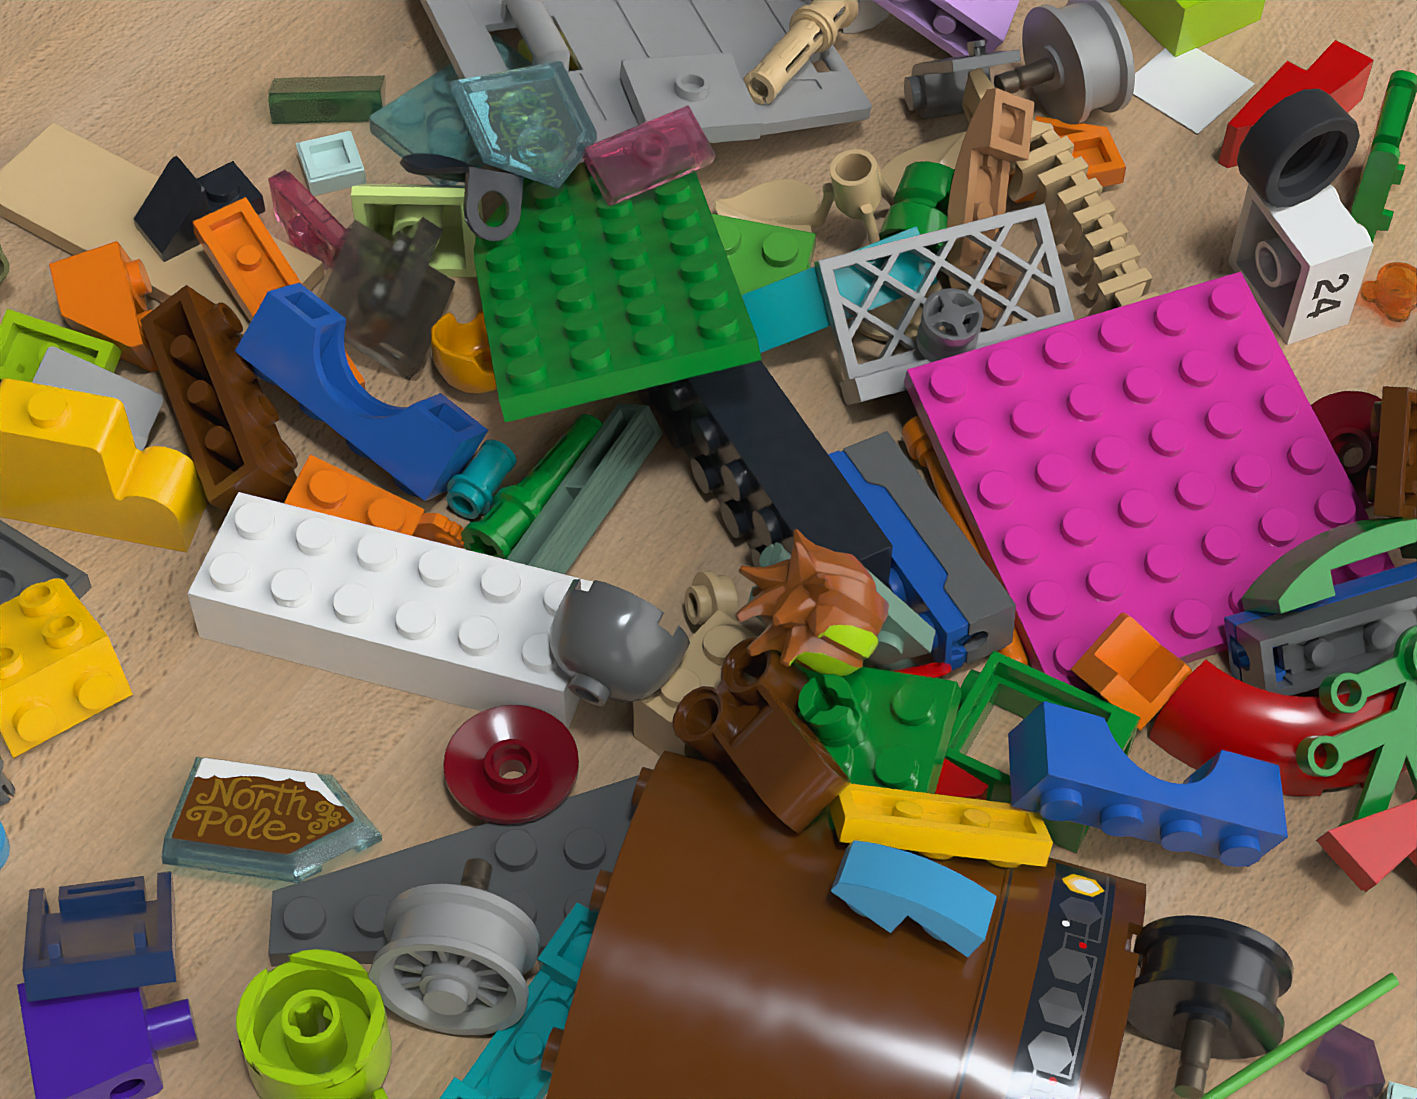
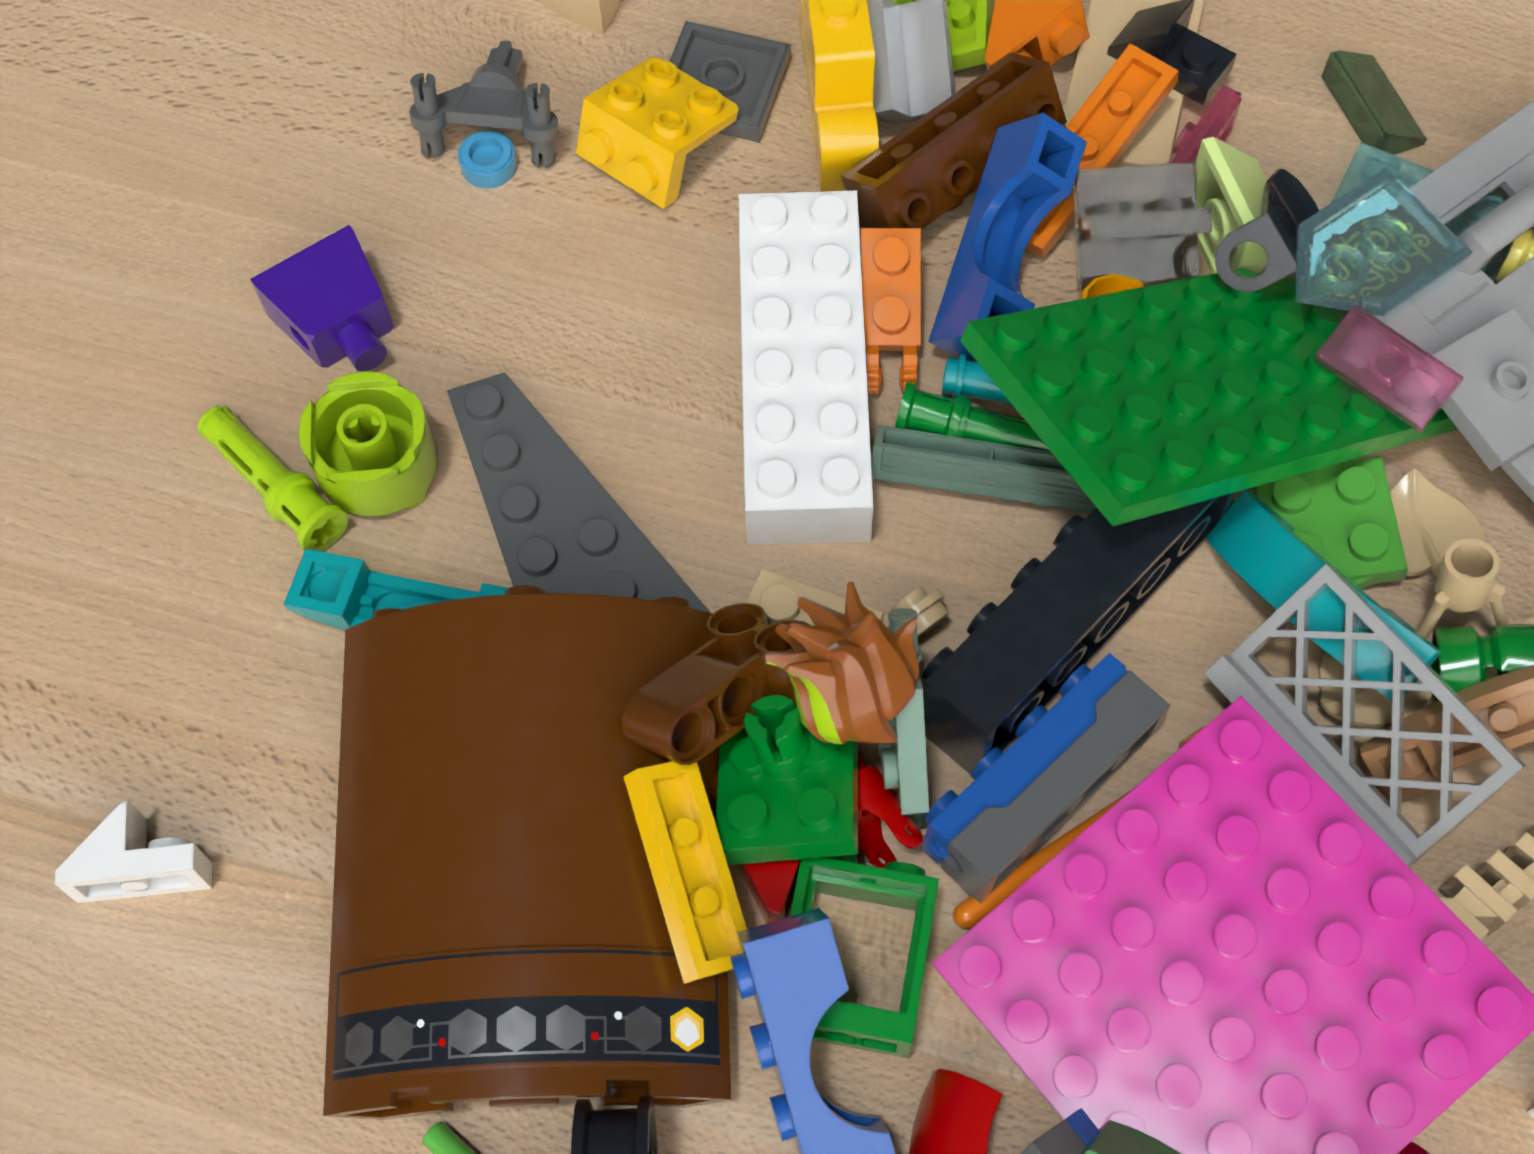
camera: 75 degrees right, 10 degrees up
dark blue container [22,871,177,1002] -> none
tile [161,757,382,883] -> none
light aqua tile [296,131,366,197] -> none
light grey wheel [369,858,540,1035] -> none
dark red dish [443,705,579,824] -> none
dark grey cylinder [550,579,690,706] -> none
dark azure slope [831,840,997,957] -> none
flat silver wheel [916,288,984,362] -> none
orange panel [1070,612,1192,731] -> none

